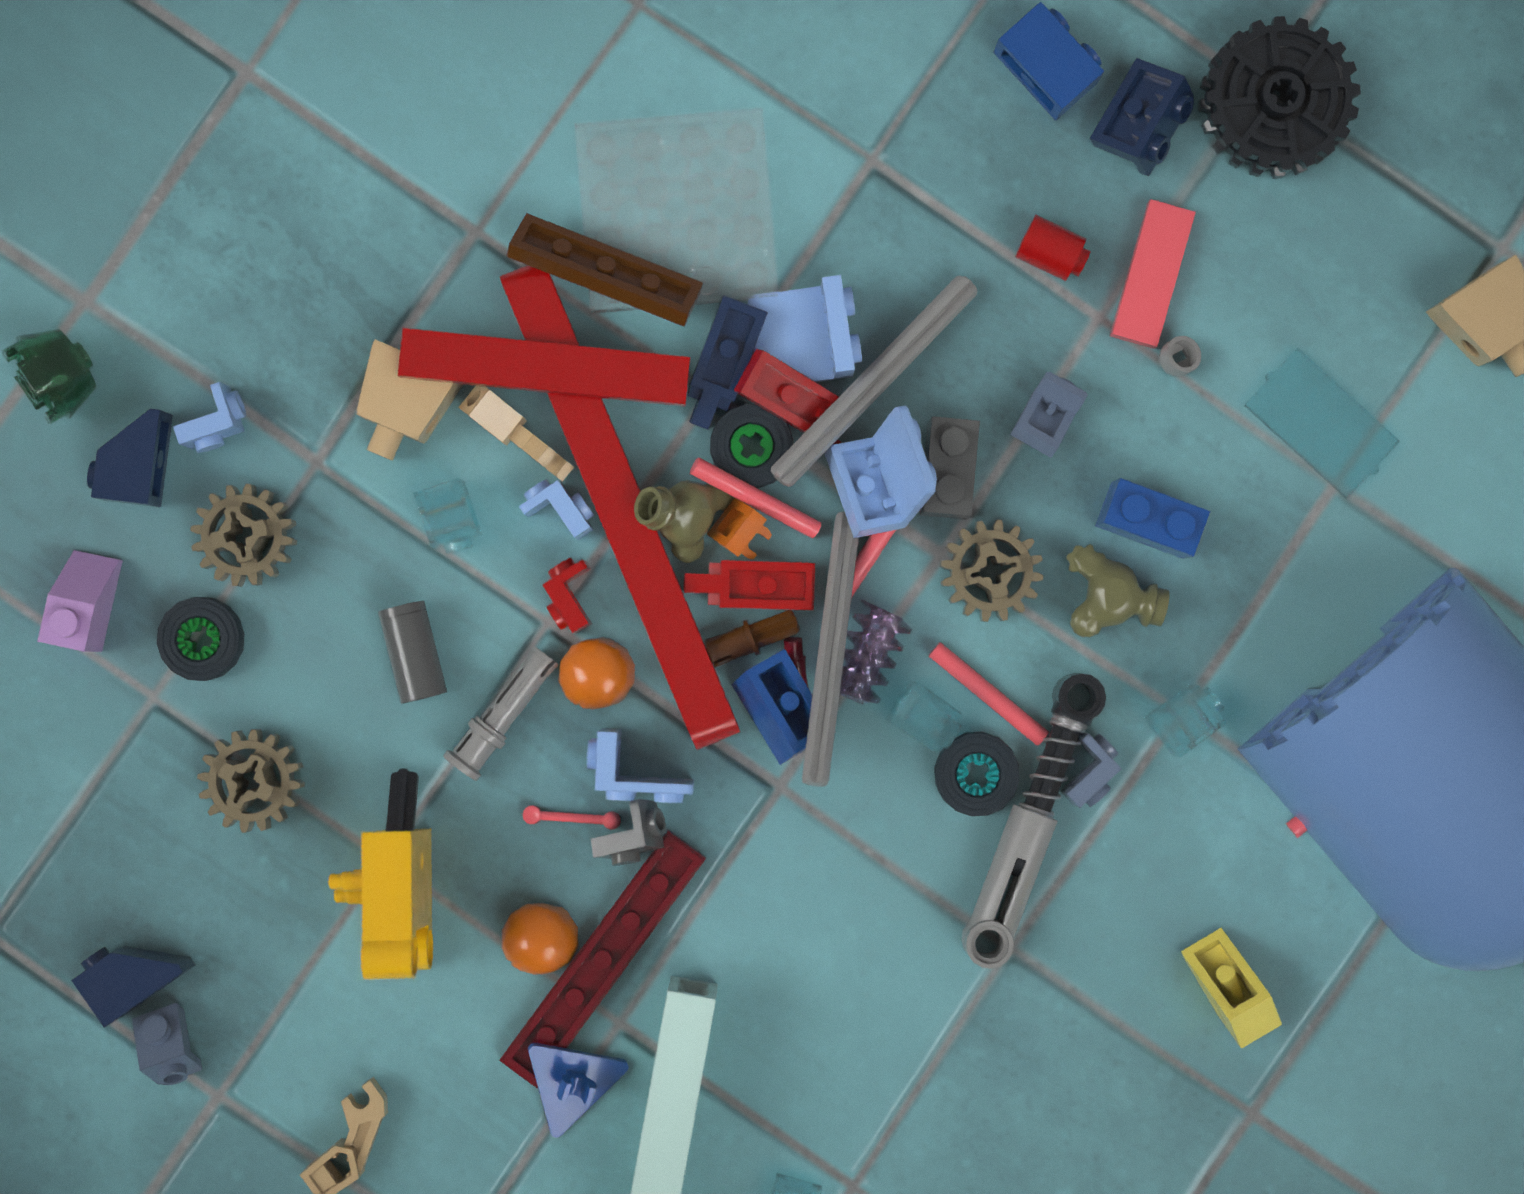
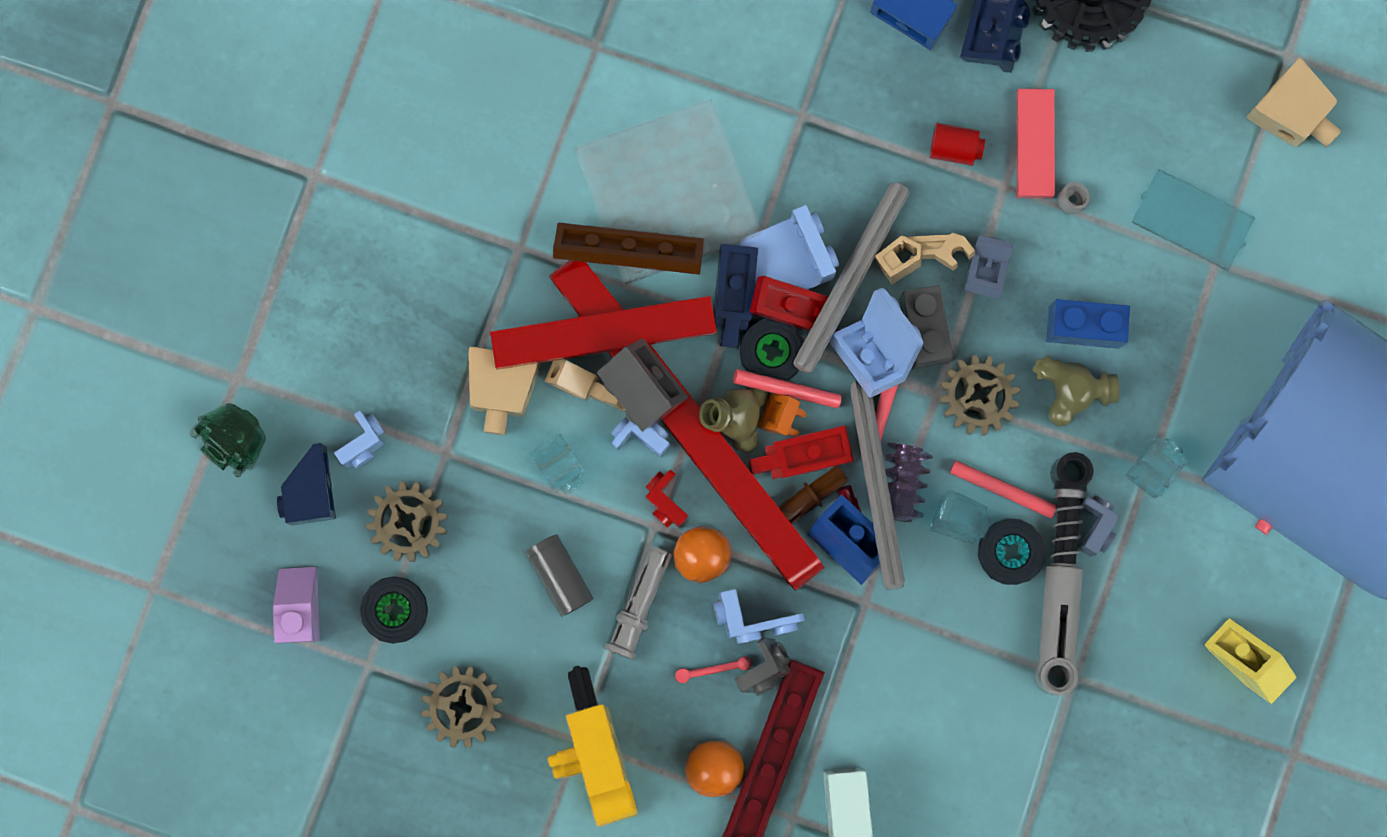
camera: 15 degrees left, 5 degrees down
none -> dark grey brick [597,339,688,432]
none -> tan piece [875,232,975,284]

